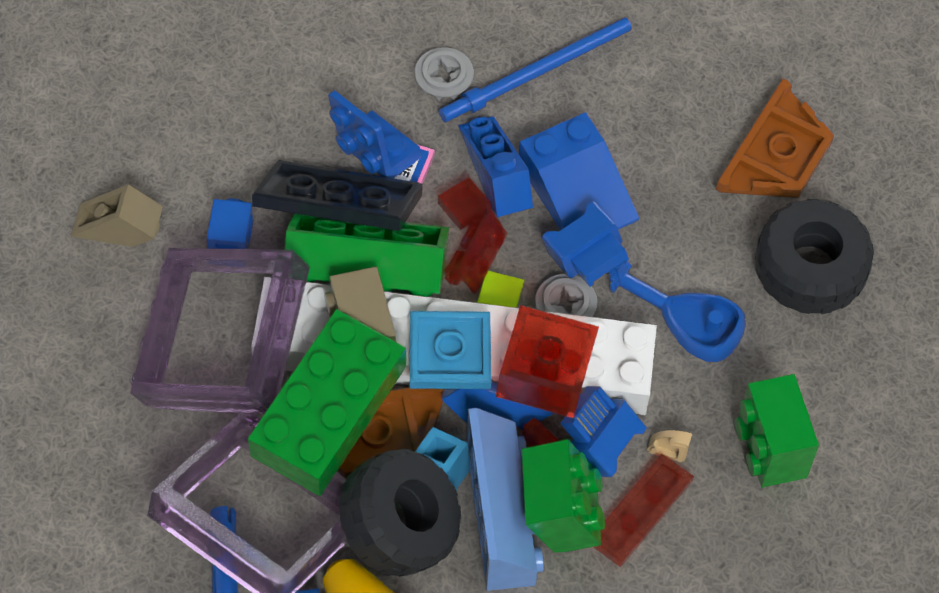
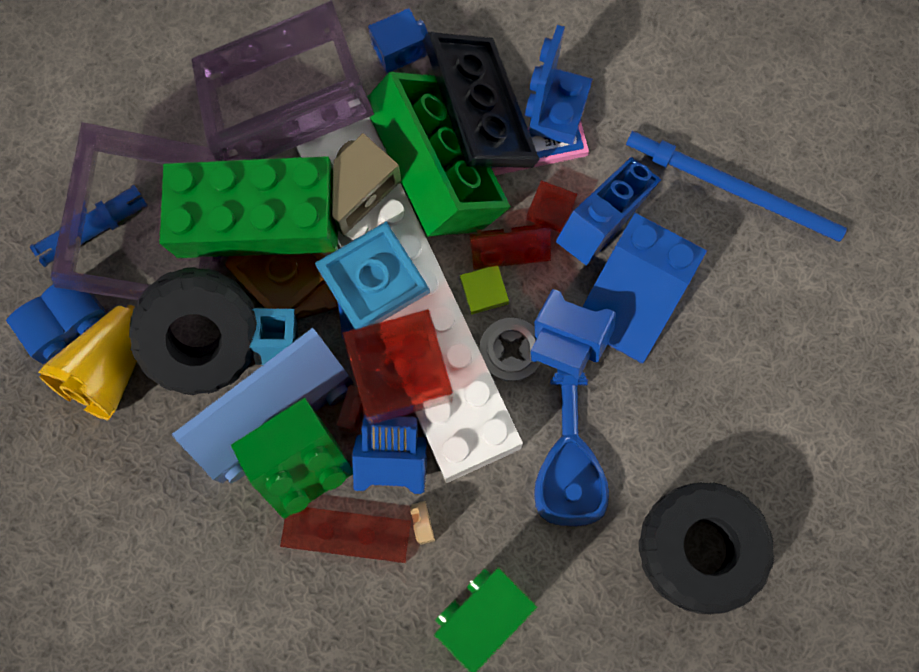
camera: 65 degrees right, 15 degrees up
light grey gear [415,47,474,101] -> none
dark orange wing [716,78,834,198] -> none

